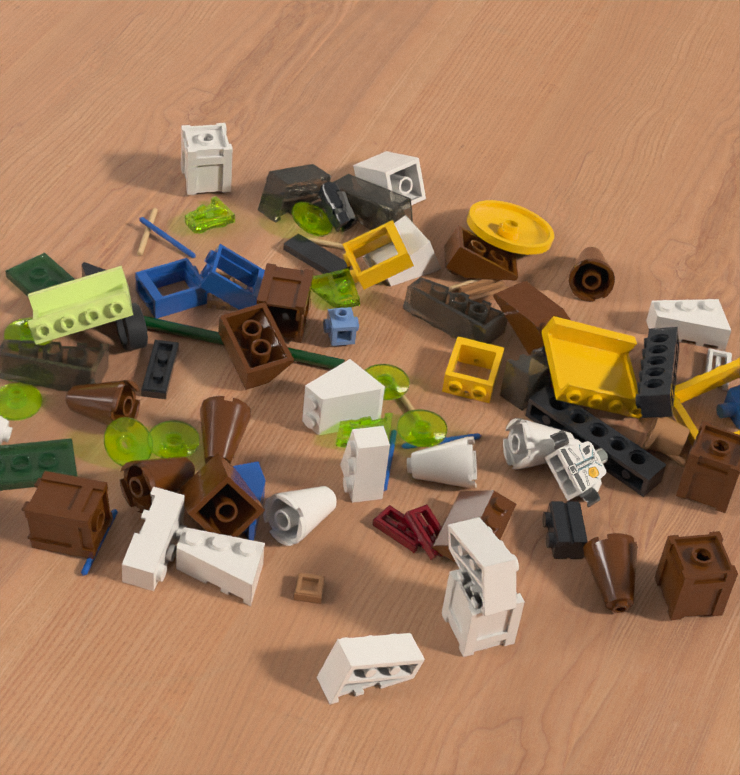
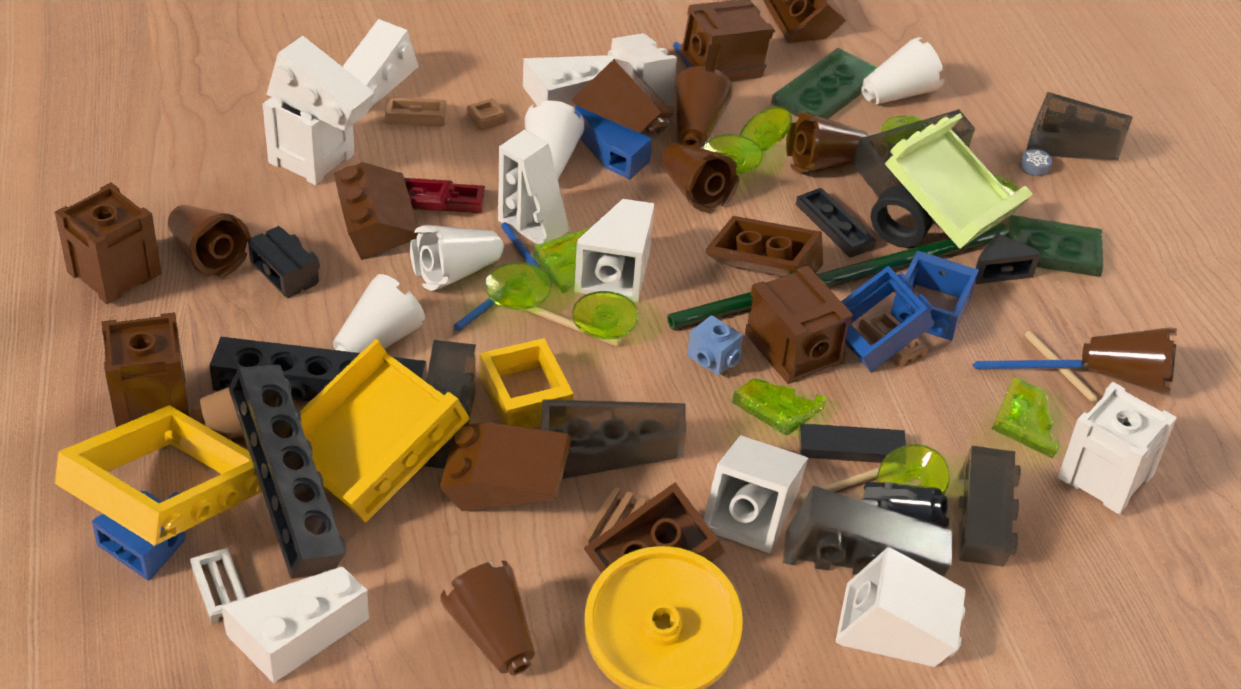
camera: 145 degrees right, 0 degrees up
yellow window [342,220,414,290] -> none
torso [544,430,608,508] -> none
none -> medium nougat tile [385,97,446,126]
none -> reddish brown cone [1082,327,1177,395]

